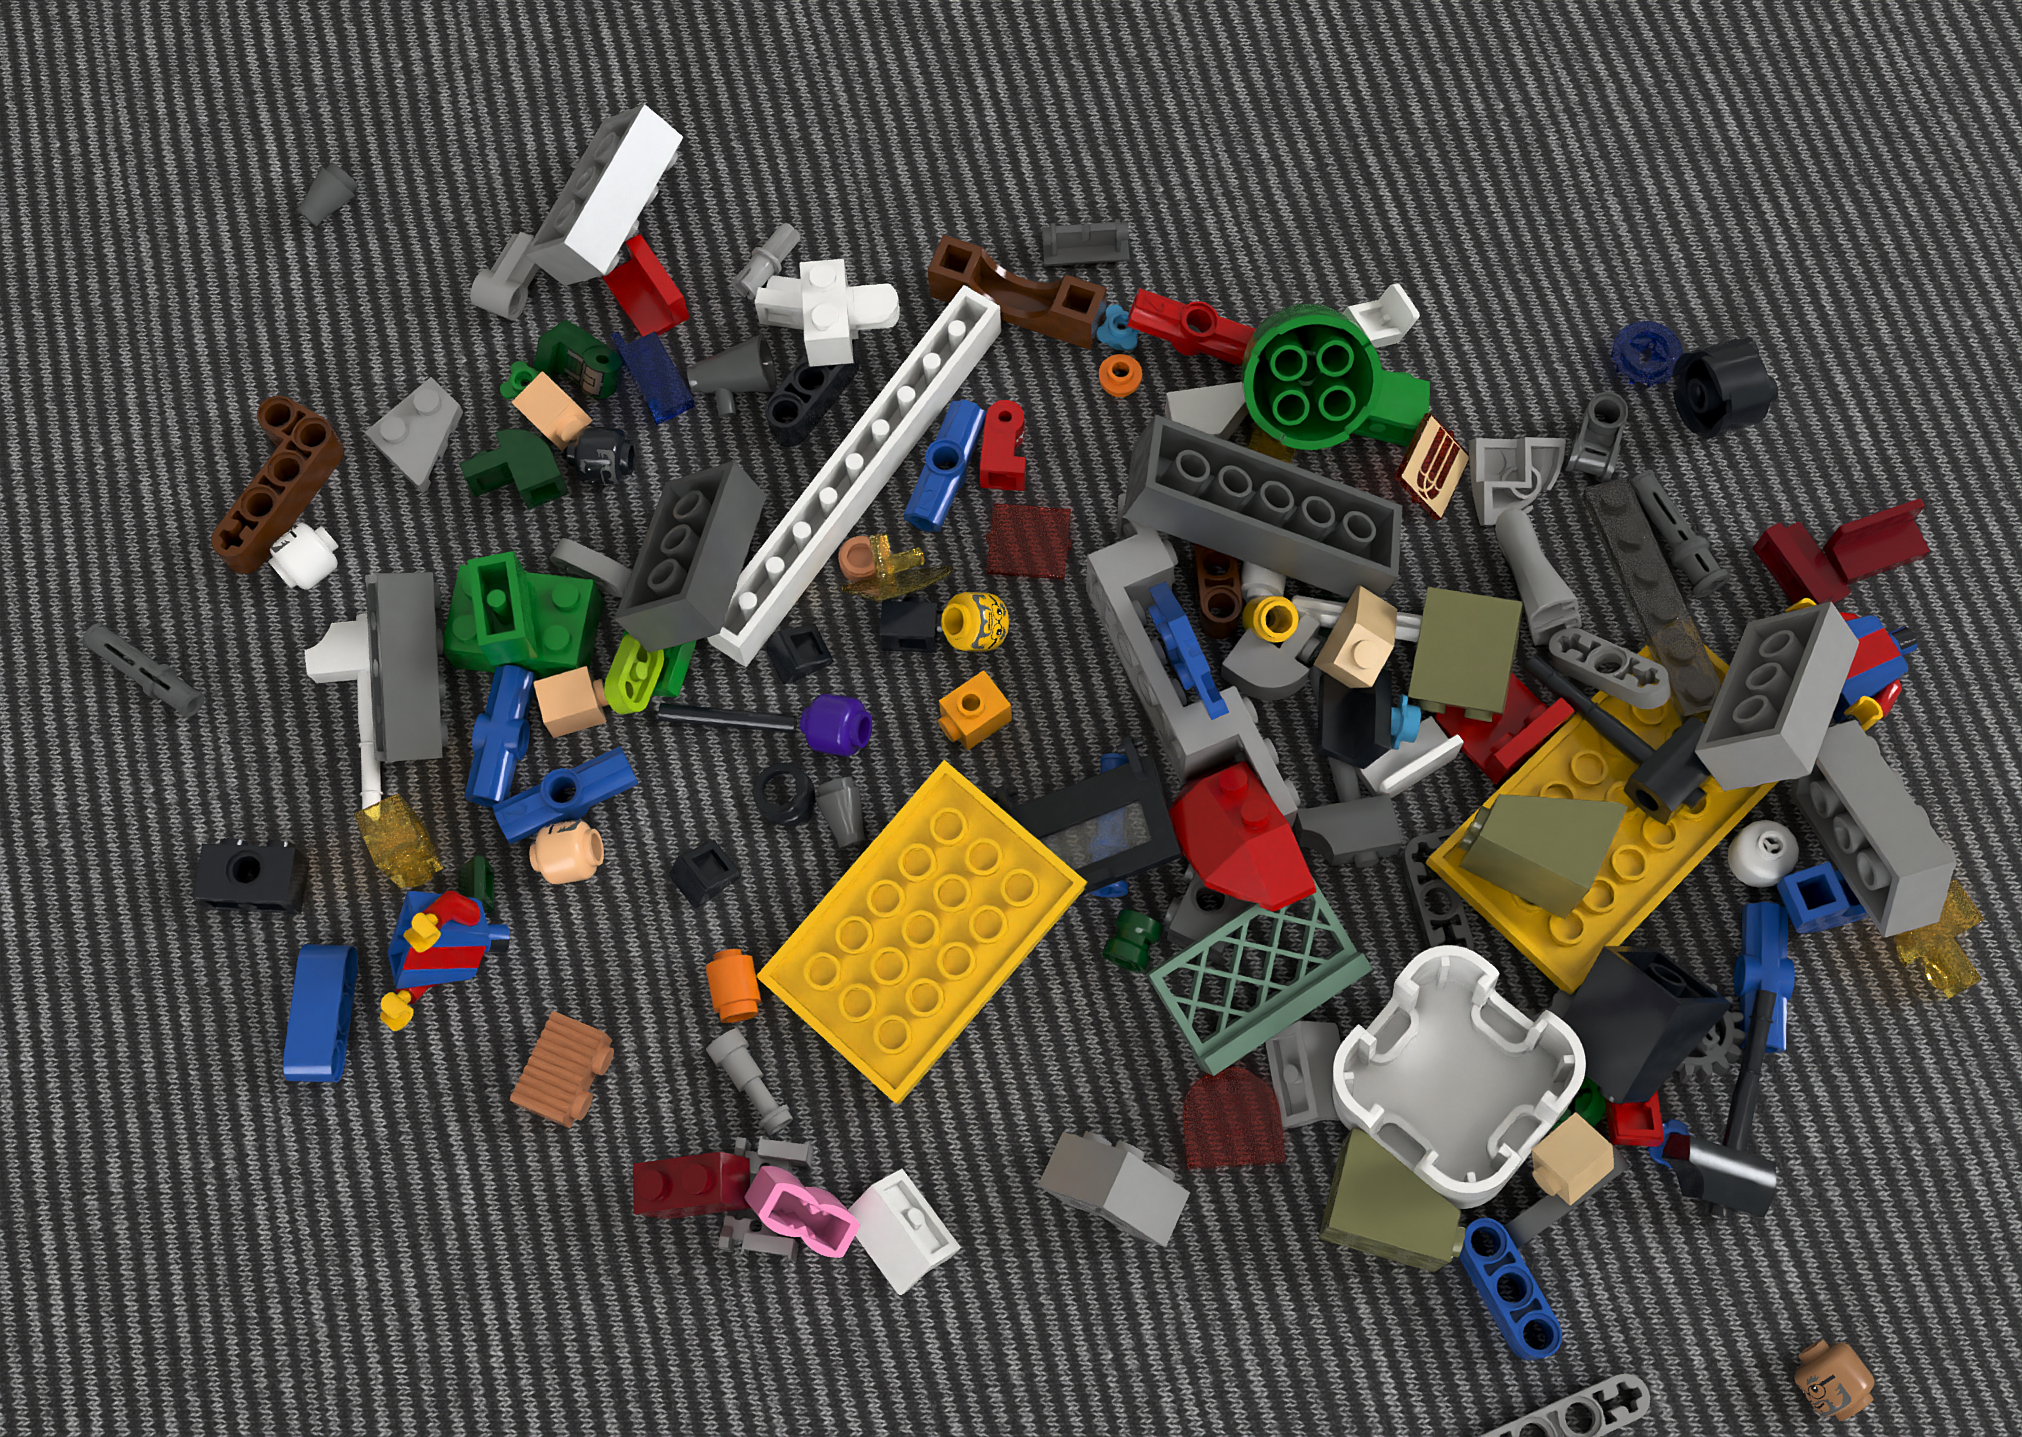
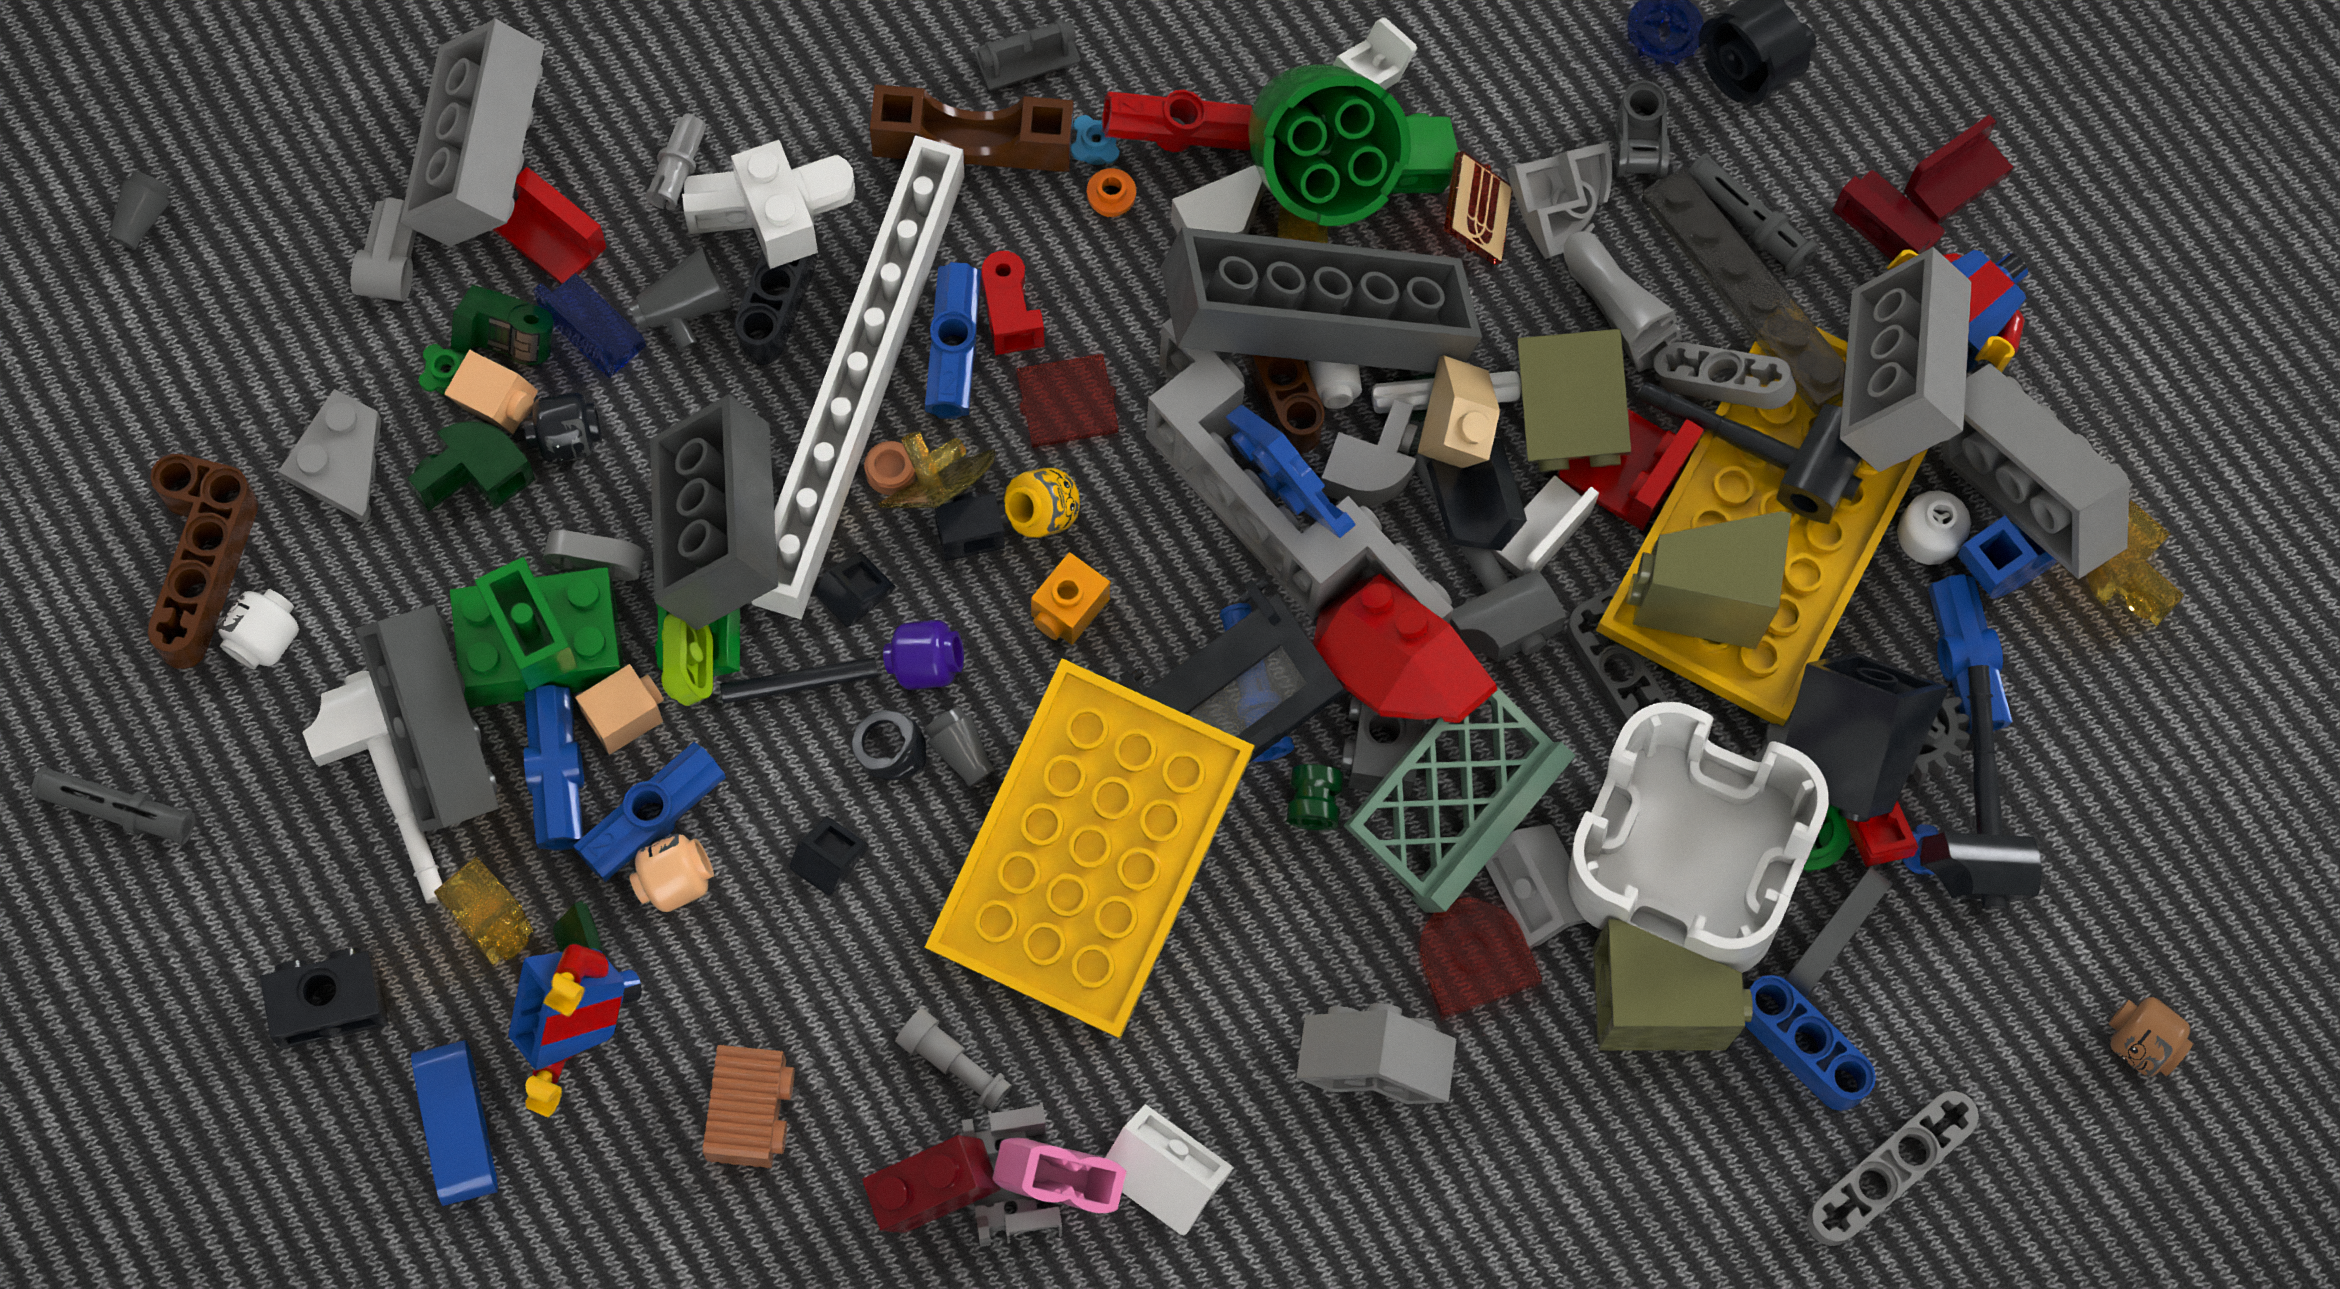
camera: 25 degrees left, 0 degrees up
orange brick [705,949,761,1023] -> none
yellow brick [1242,595,1298,642] -> none
dark azure plate [1391,694,1421,750] -> none
tan brick [1531,1112,1614,1206] -> none

